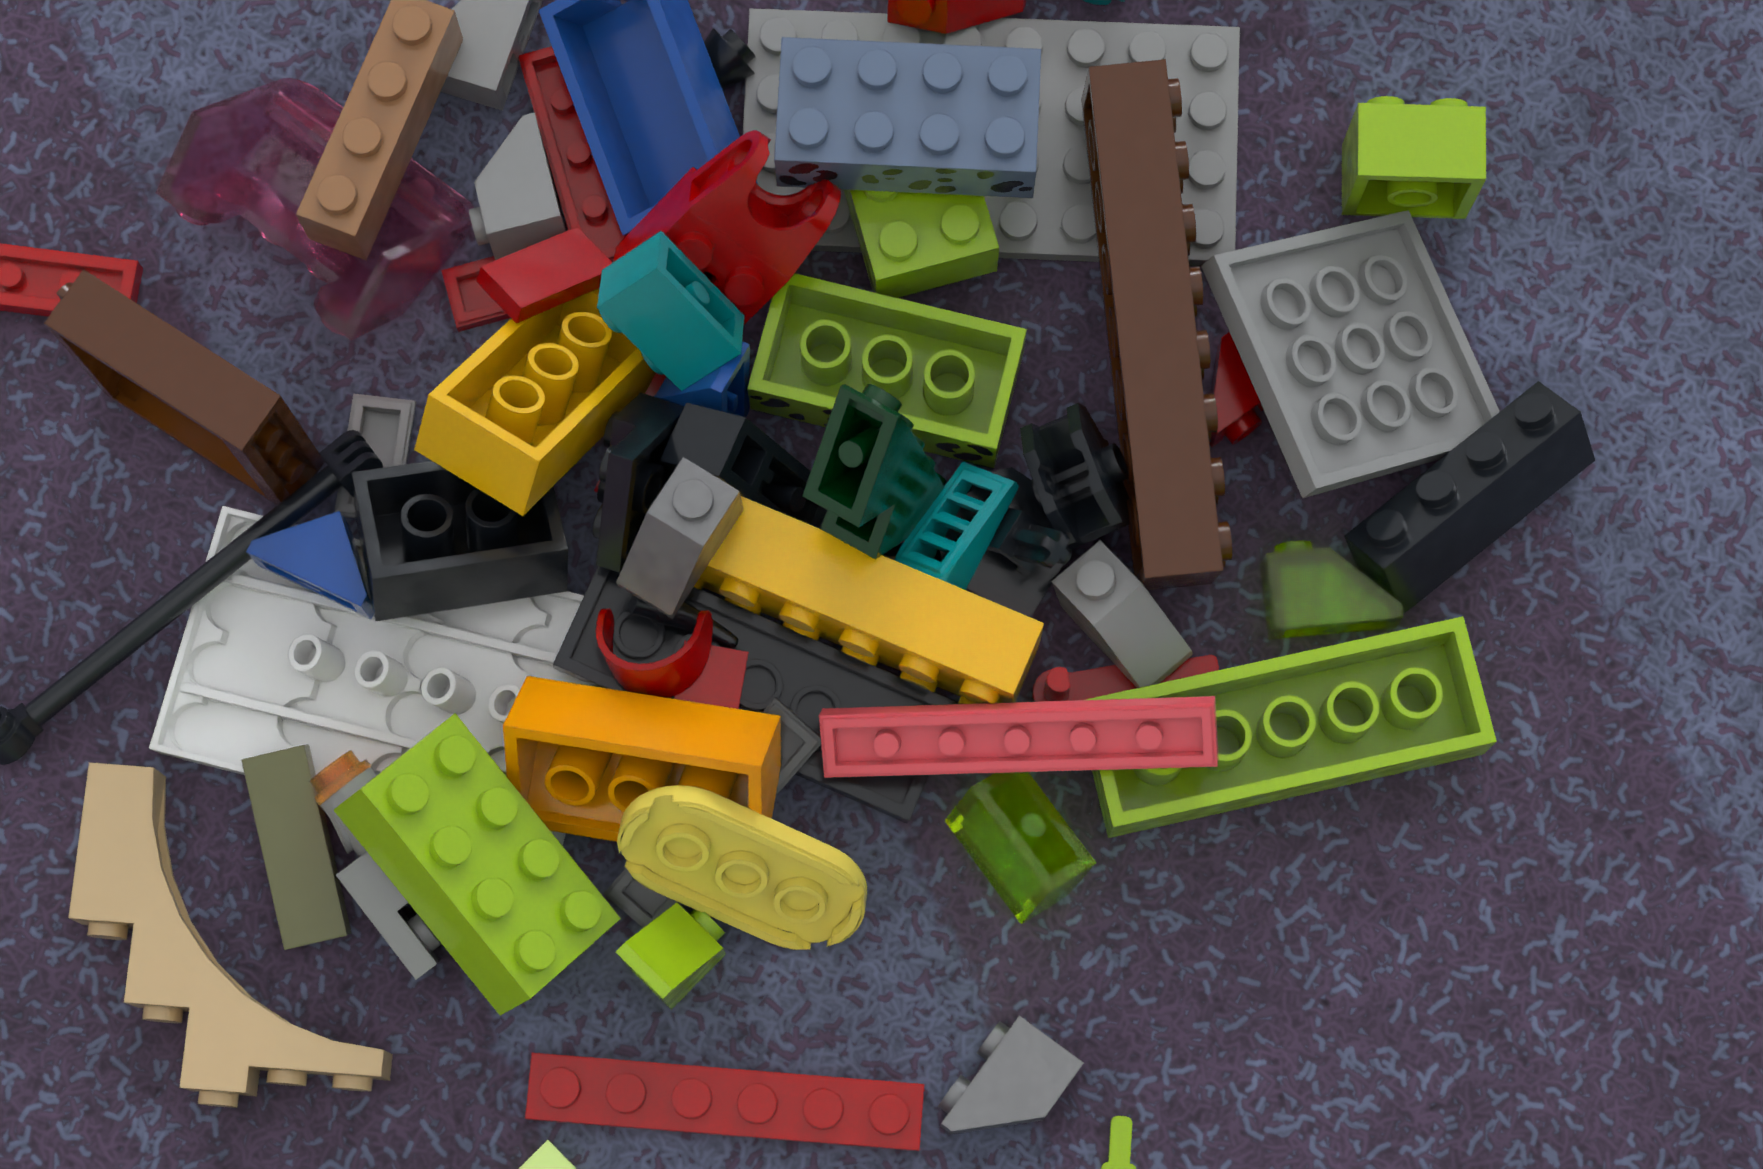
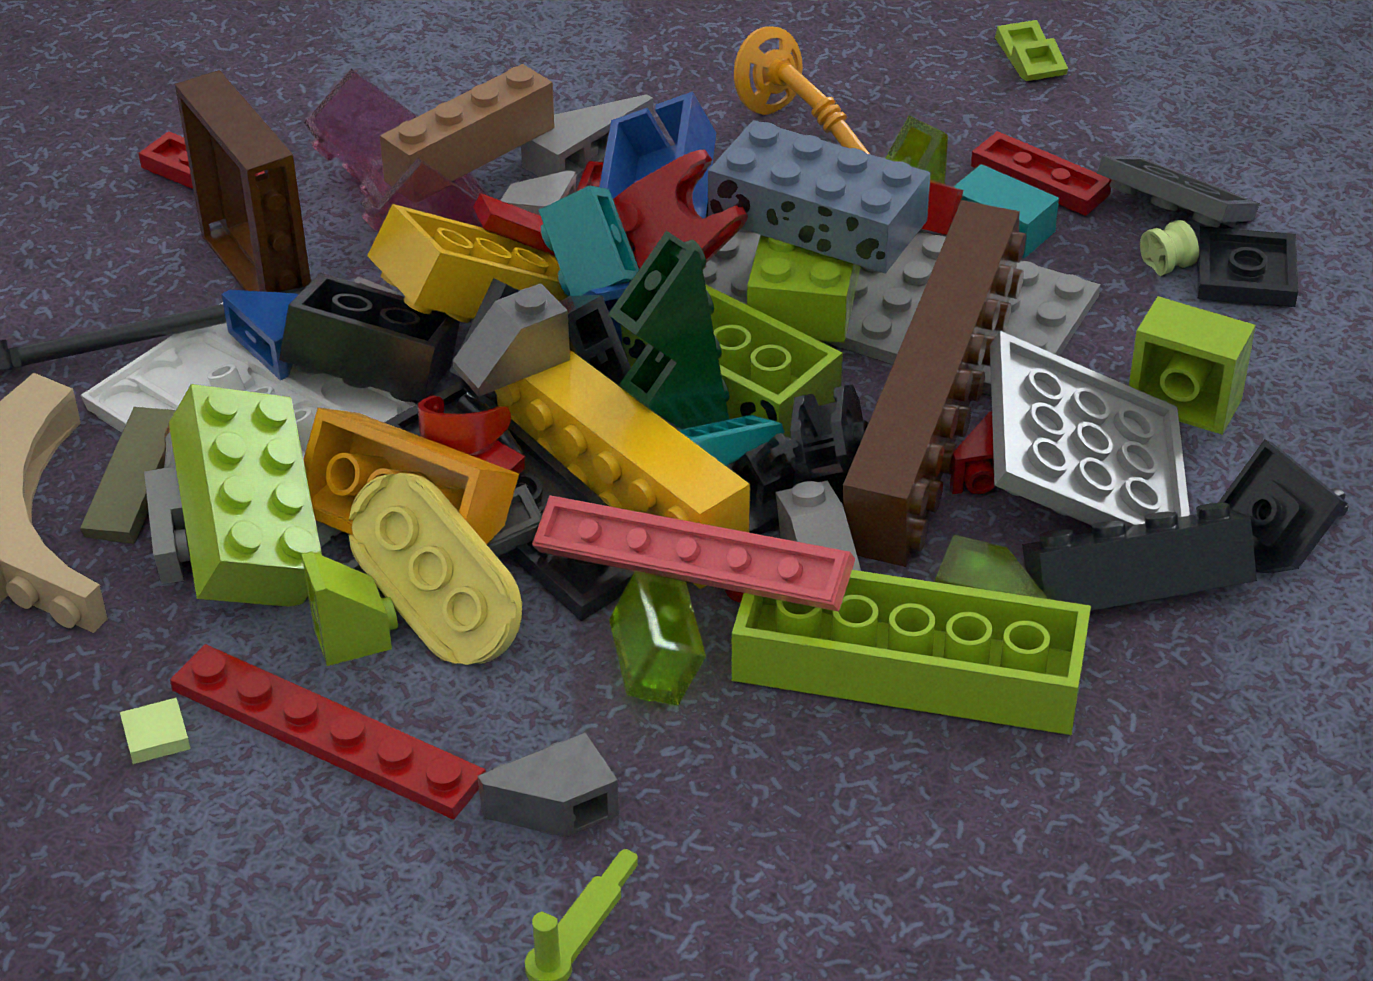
camera: 25 degrees right, 35 degrees down
none -> black piece [1218,439,1349,573]

